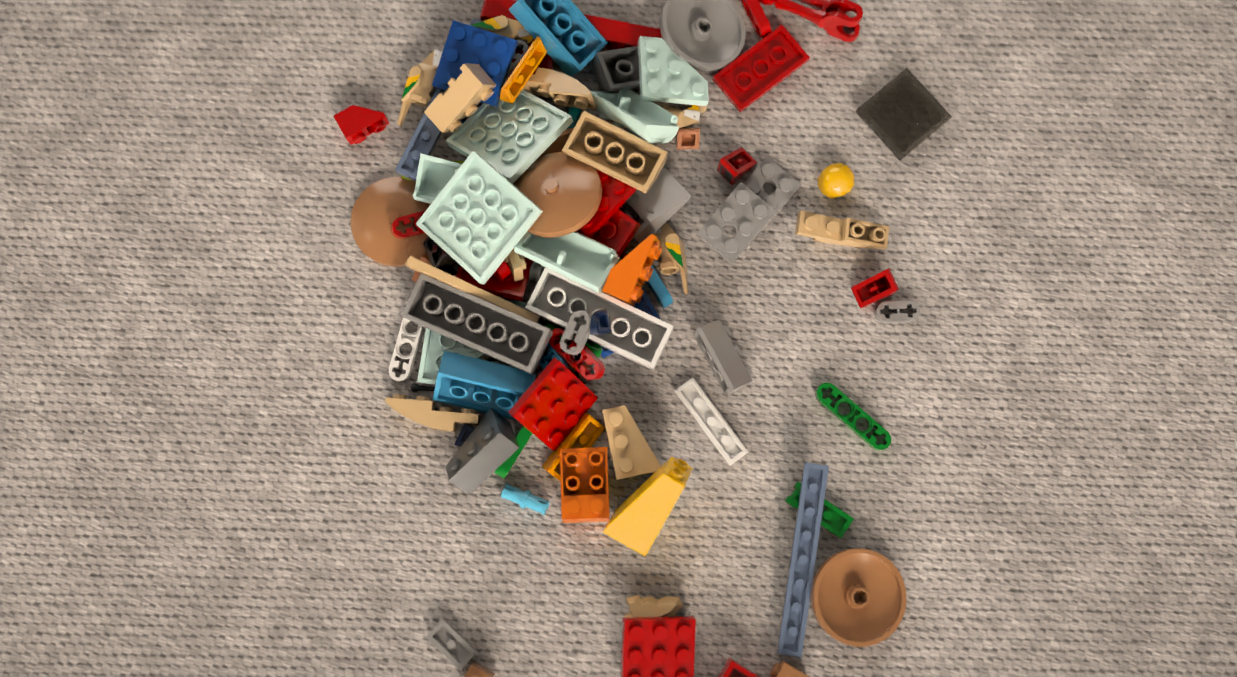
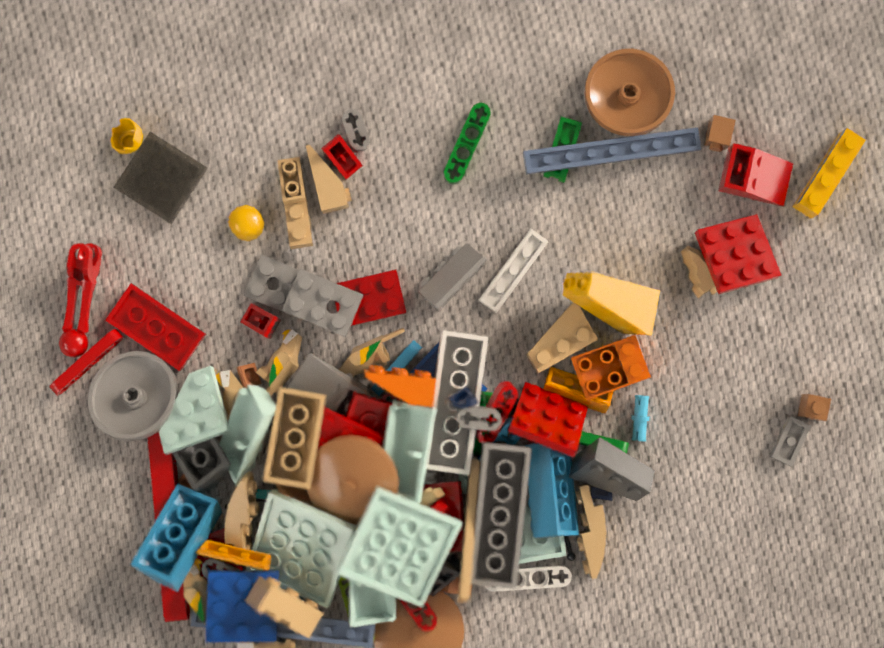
camera: 110 degrees left, 5 degrees up
none -> yellow hair [110,118,143,154]
none -> tan animal [256,329,302,396]
none -> tan slope [306,145,352,214]
none -> red plate [335,269,407,326]

